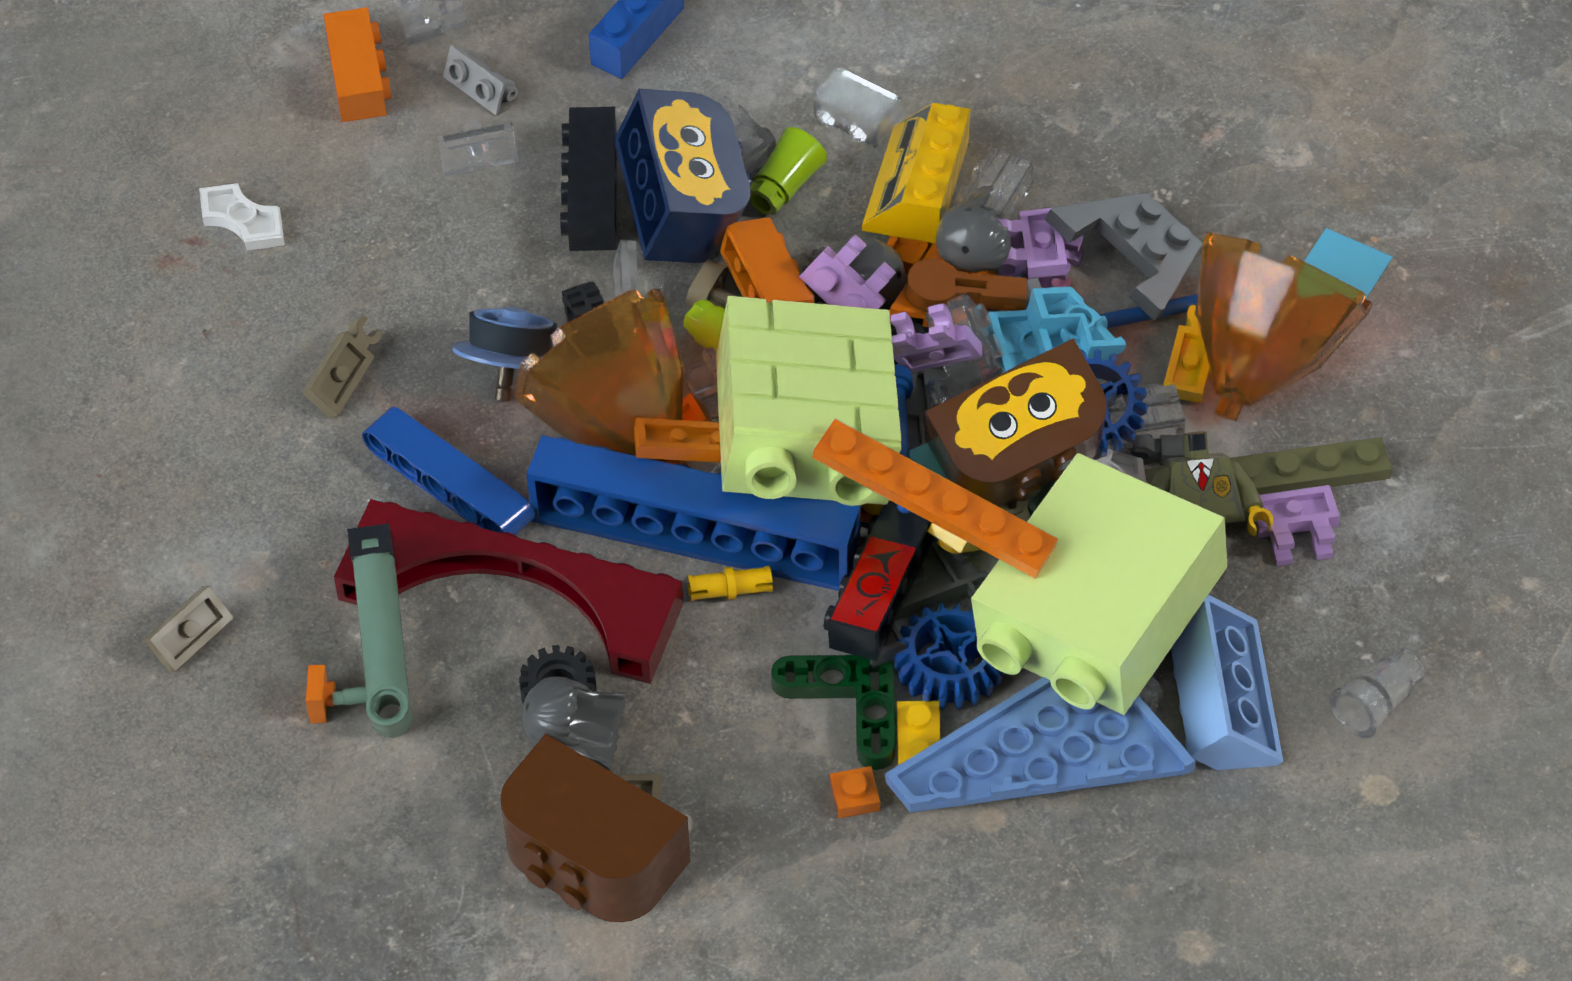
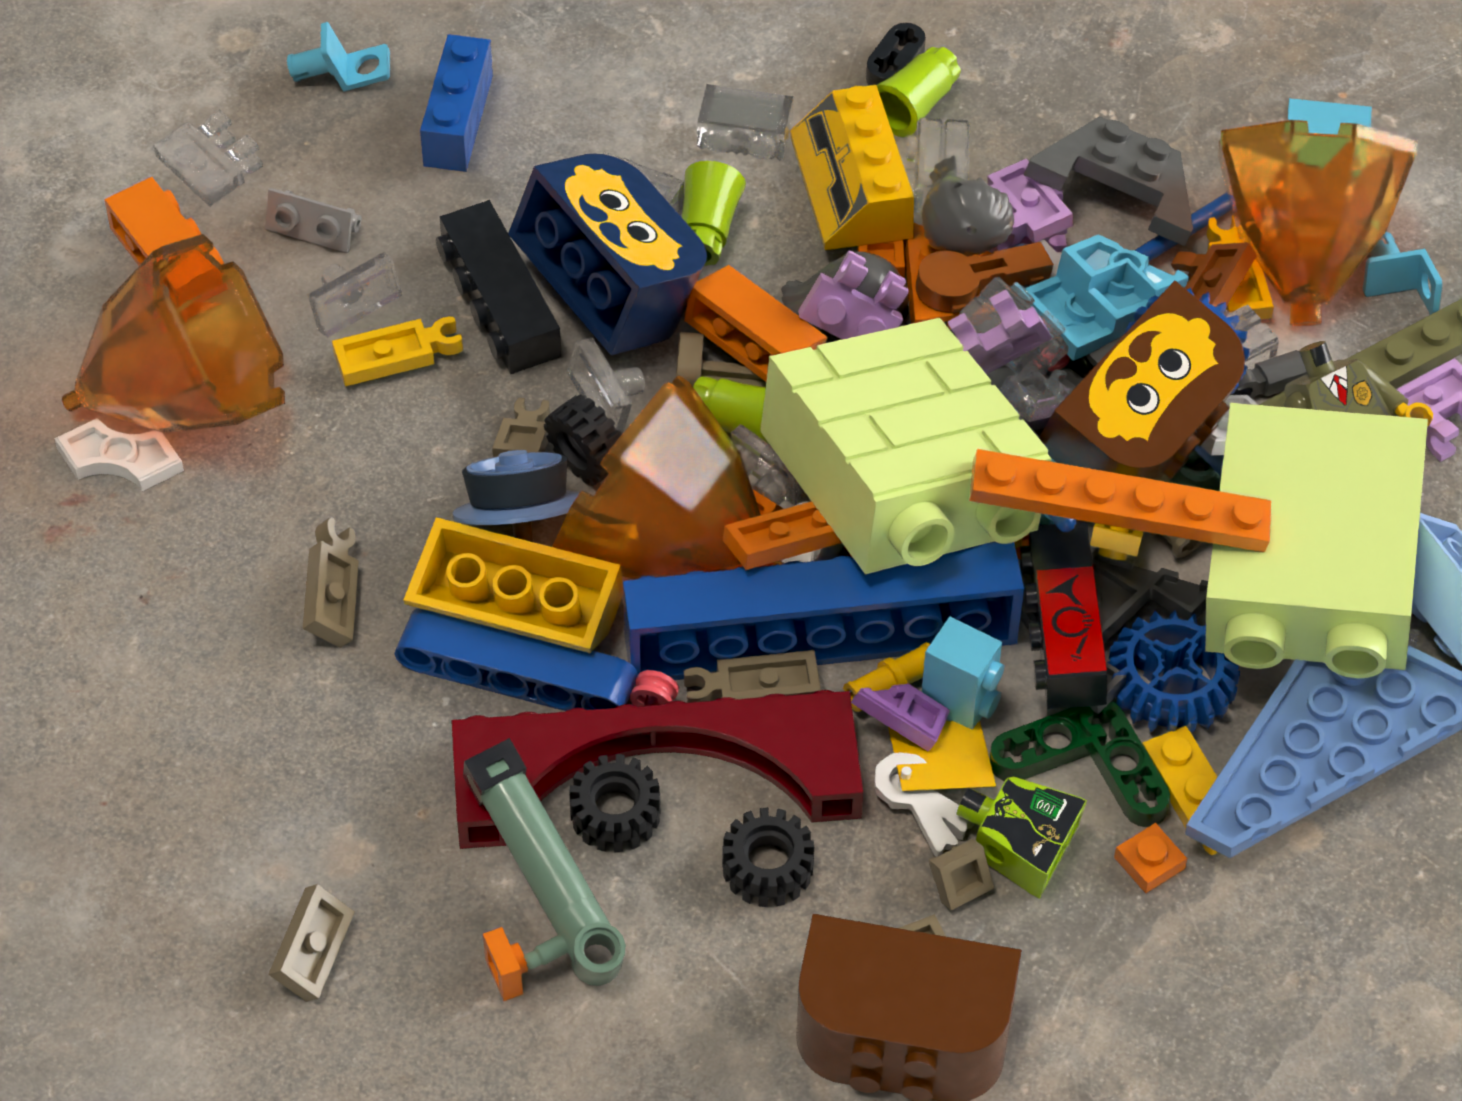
camera: 25 degrees left, 0 degrees up
dark grey piece [521,677,626,771] -> none
none -> clear orange piece [62,234,285,433]
none -> yellow plate [332,316,463,387]
none -> yellow slope [403,517,623,653]
none -> dark tan plate [492,398,550,457]
none -> black tyre [569,754,661,853]
none -> coral bush [630,670,679,706]
none -> dark tan plate [684,650,821,703]
none -> medium lavender tile [851,684,950,751]
none -> black beam [866,23,926,86]
none -> white piece [874,752,975,857]
none -> lime plant [877,47,961,137]
none -> yellow sticker [888,720,996,791]
none -> medium azure brick [922,617,1005,729]
none -> dark tan tile [929,839,994,910]
none -> torso [956,776,1087,899]
none -> dark orange plate [1171,242,1257,307]
none -> medium azure bracket [1363,231,1442,315]

